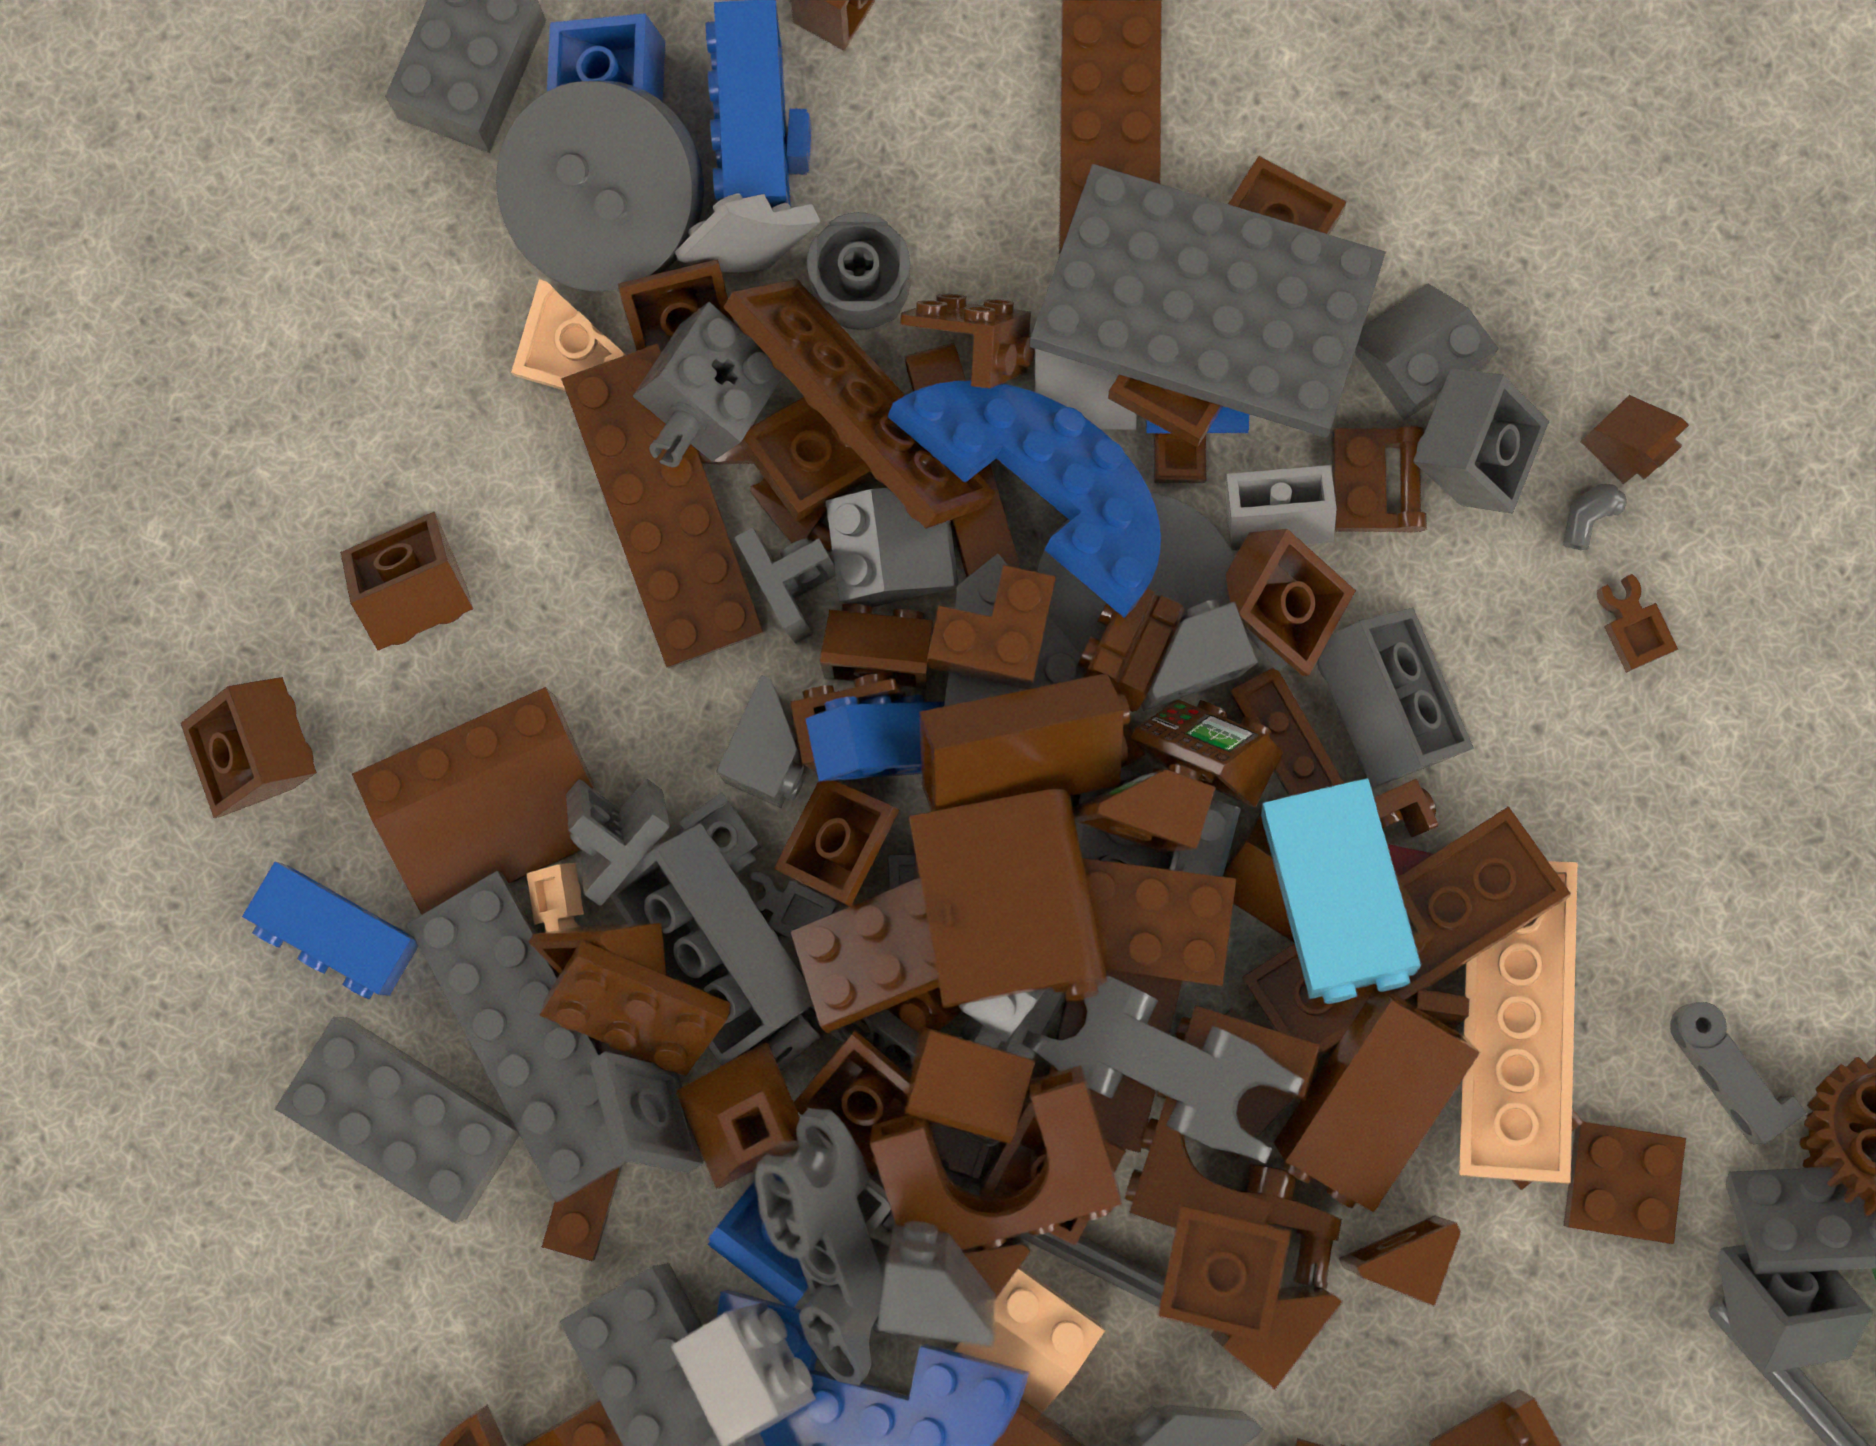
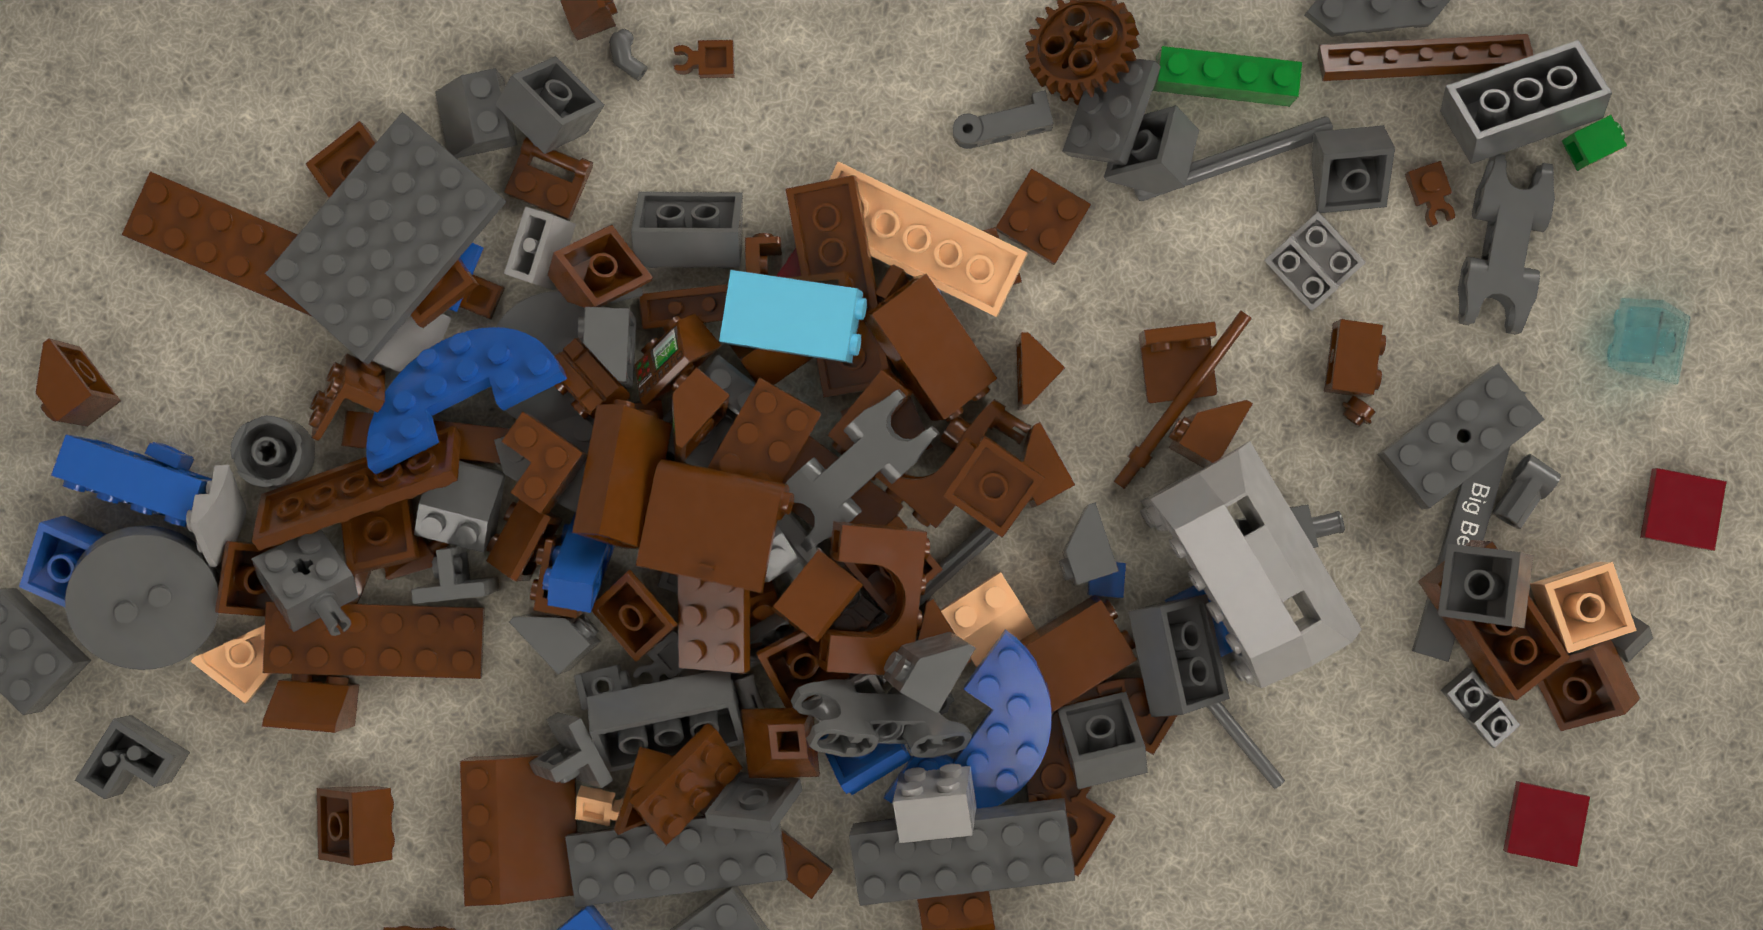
camera: 65 degrees left, 5 degrees up
none -> dark grey brick [75,715,190,799]
none -> reddish brown slope [262,674,359,733]

